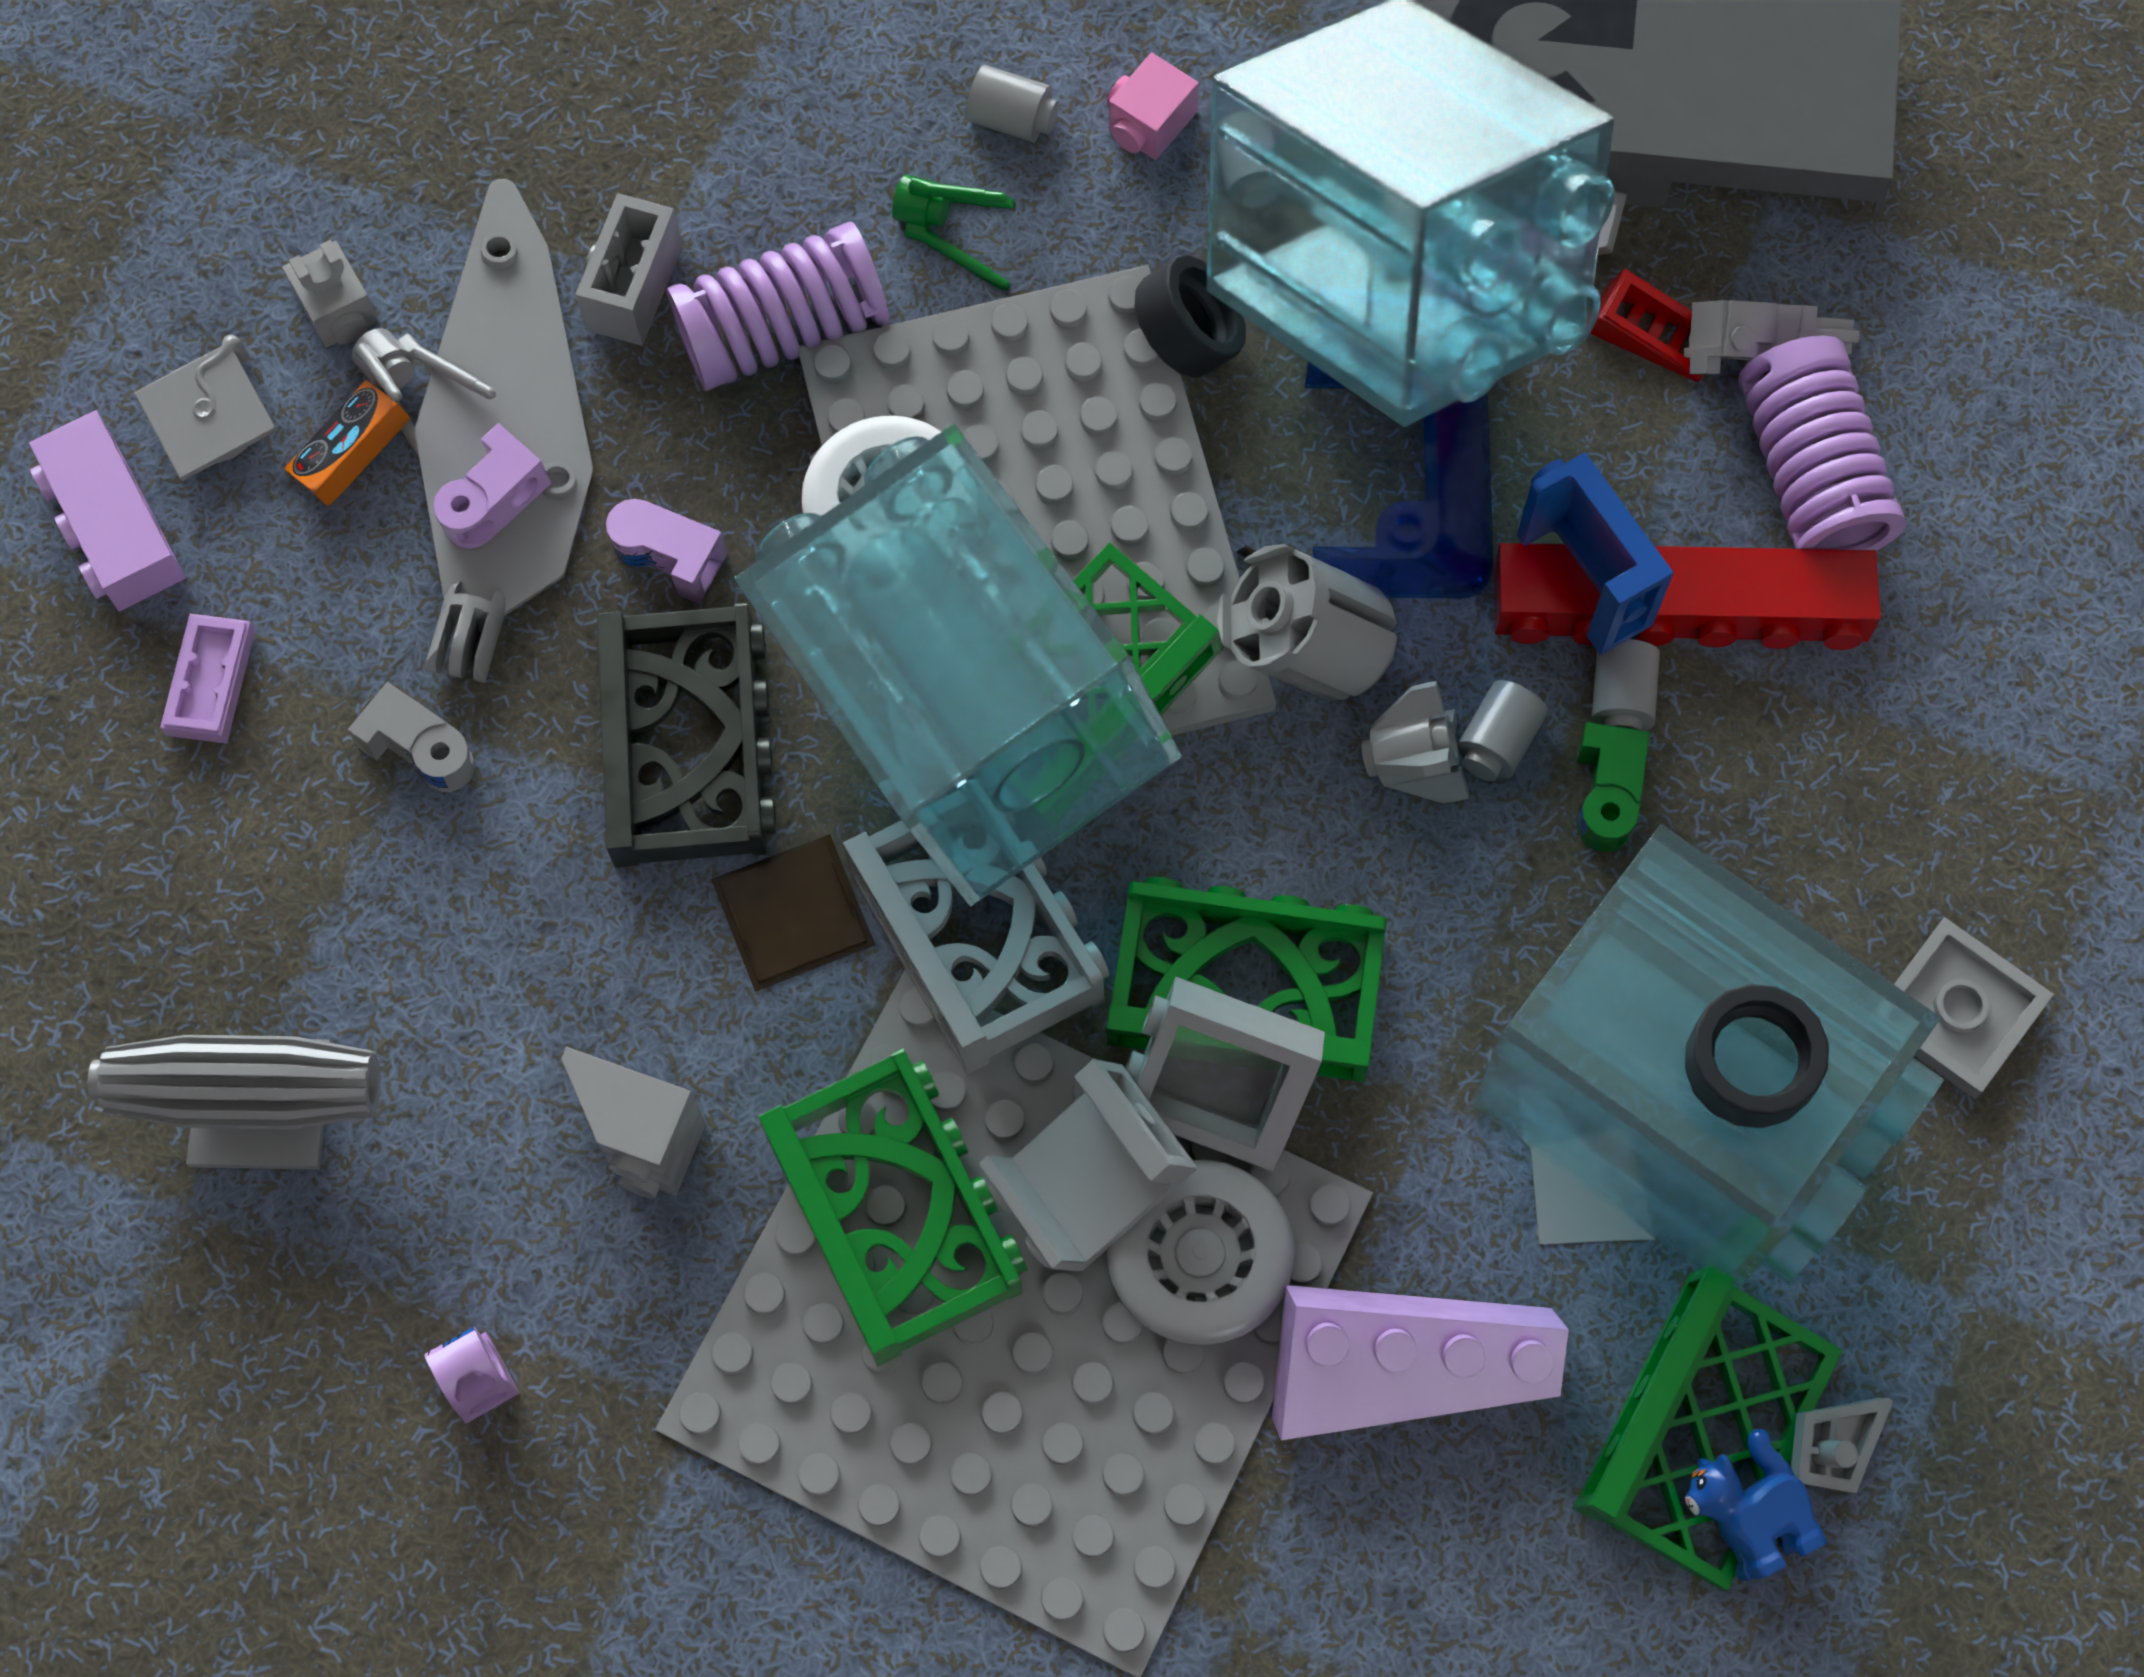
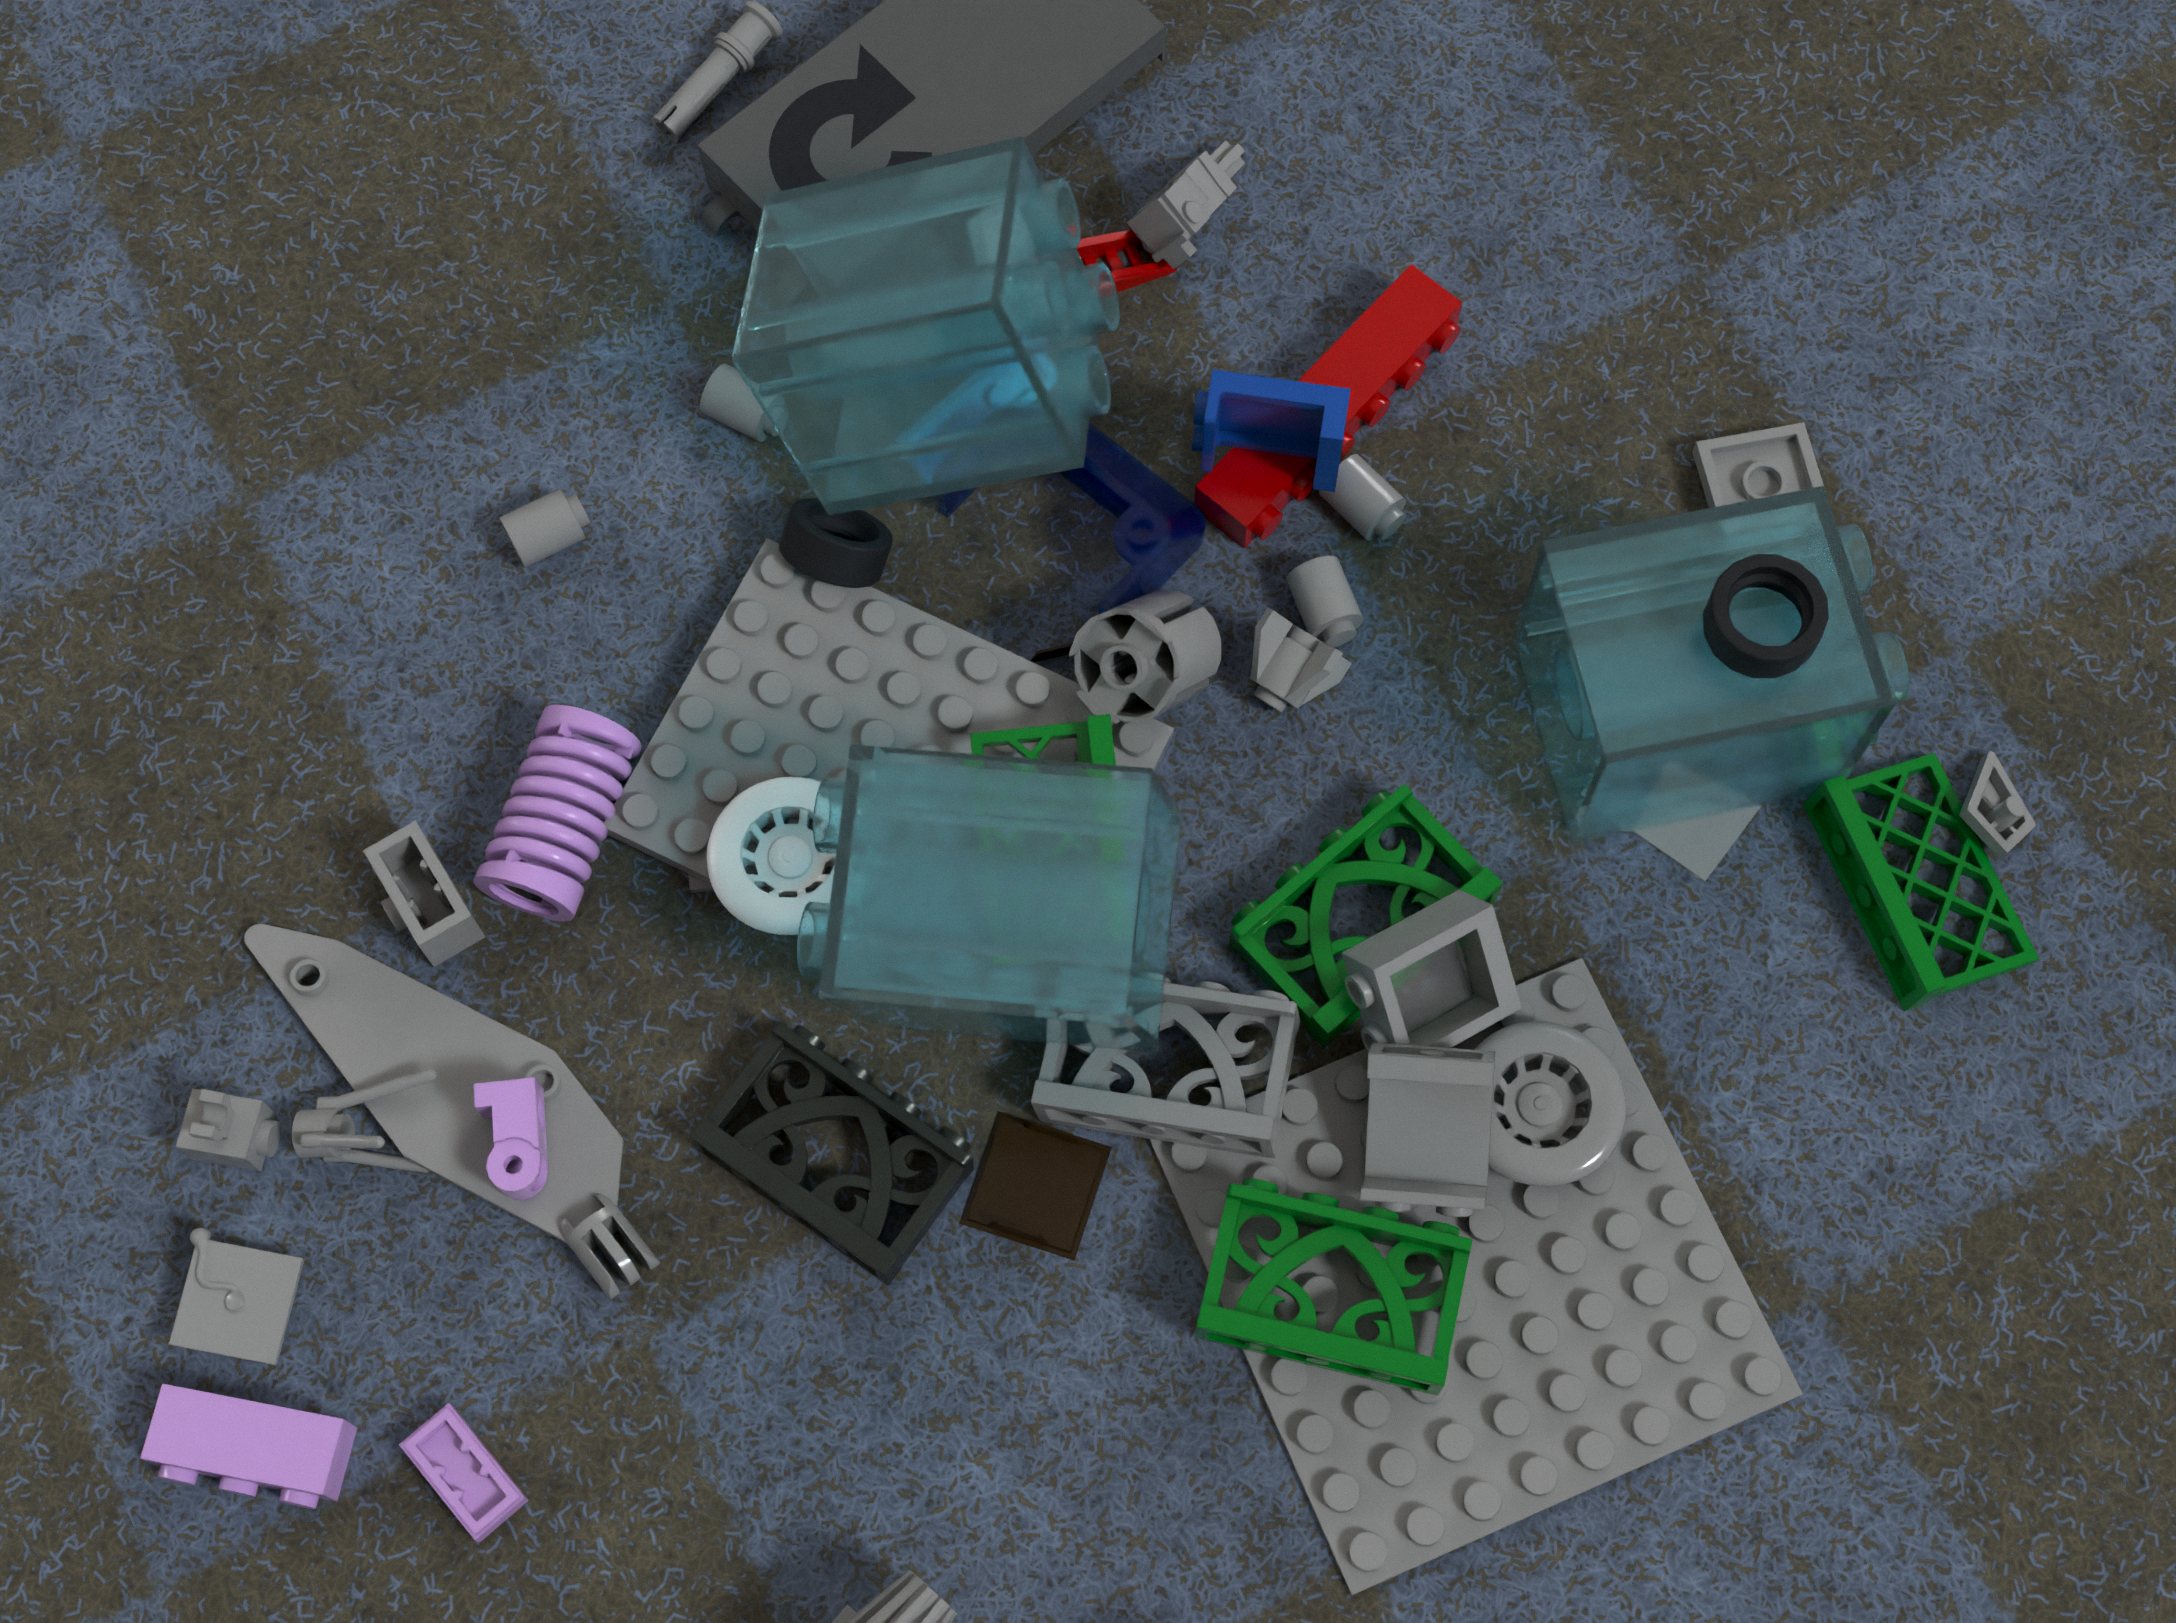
camera: 50 degrees left, 0 degrees up
slope [284,380,411,506] -> none
light grey leg [348,682,475,792] -> none
light grey slope [561,1046,706,1199] -> none
lavender leg [606,499,728,604] -> none
green plant [892,174,1015,291] -> none
bright pink brick [1107,52,1199,160] -> none
lavender wedge [1272,1285,1569,1441] -> none
green leg [1576,722,1650,852] -> none
blue animal [1685,1429,1827,1581] -> none
lavender piece [1738,335,1907,551] -> none

